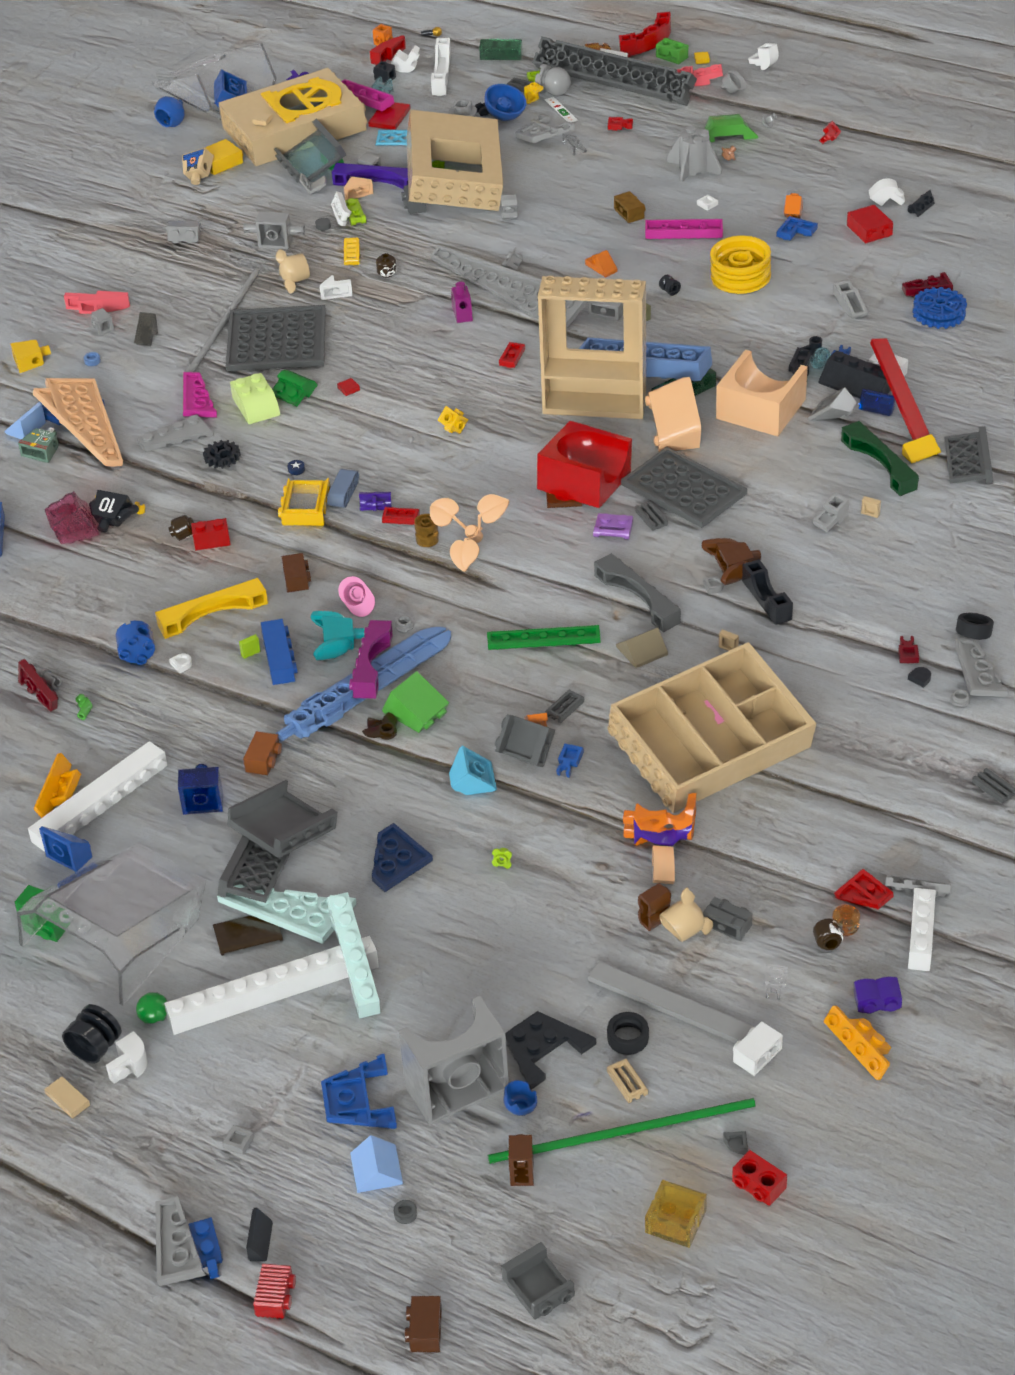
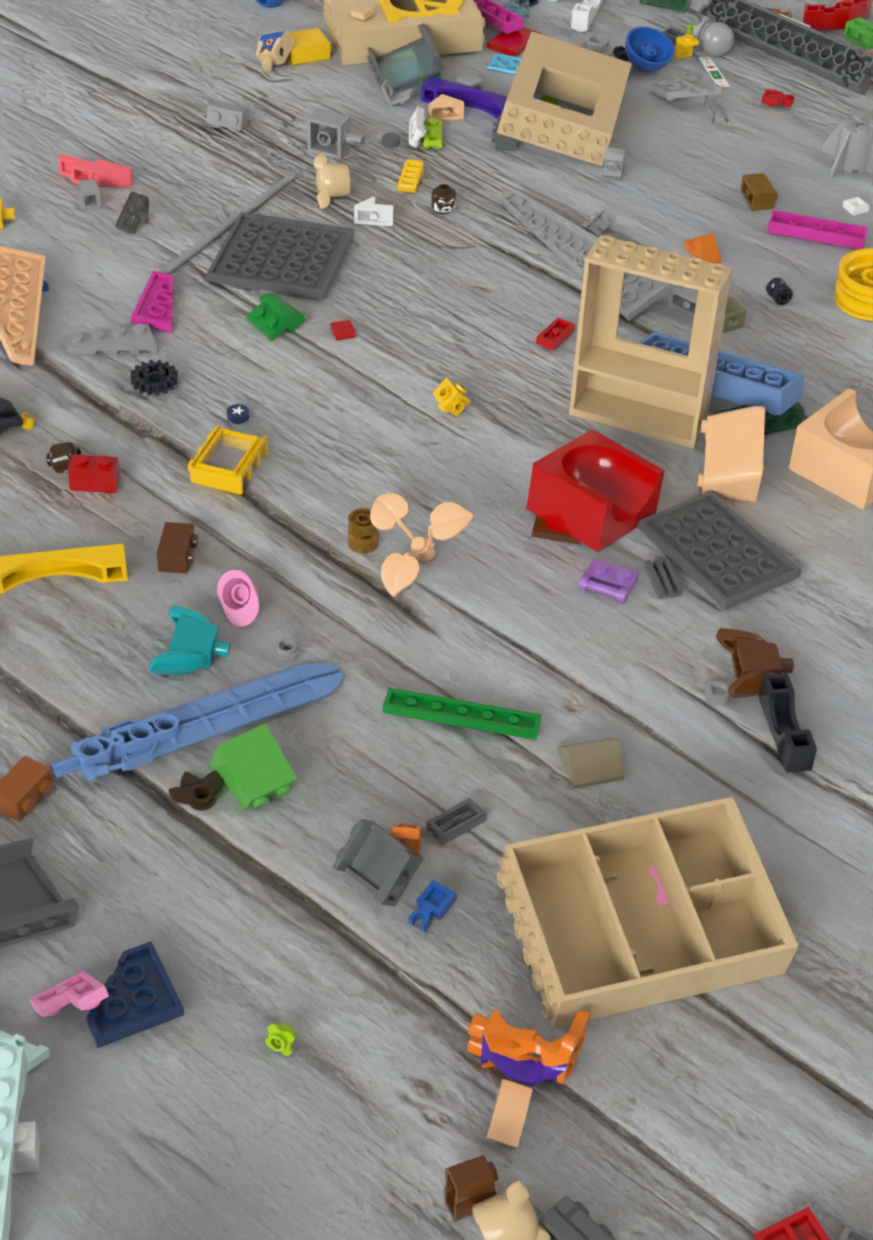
camera: 10 degrees right, 0 degrees up
medium blue tile [84,352,101,366] -> none
yellowish green brick [230,373,280,424] -> none
lime tile [239,634,261,659] -> none
blue brick [260,619,298,685] -> none
sand blue beam [327,469,359,508] -> none
magenta arch [349,620,393,699] -> none
dark purple hips [359,492,392,511] -> none
red plate [382,507,420,525] -> none
medium azure slope [449,745,497,795] -> none
magenta torso [451,282,473,323] -> none
dark grey arch [594,553,681,632] -> none
tan tile [719,629,739,651] -> none
none -> bright pink plate [29,971,109,1018]

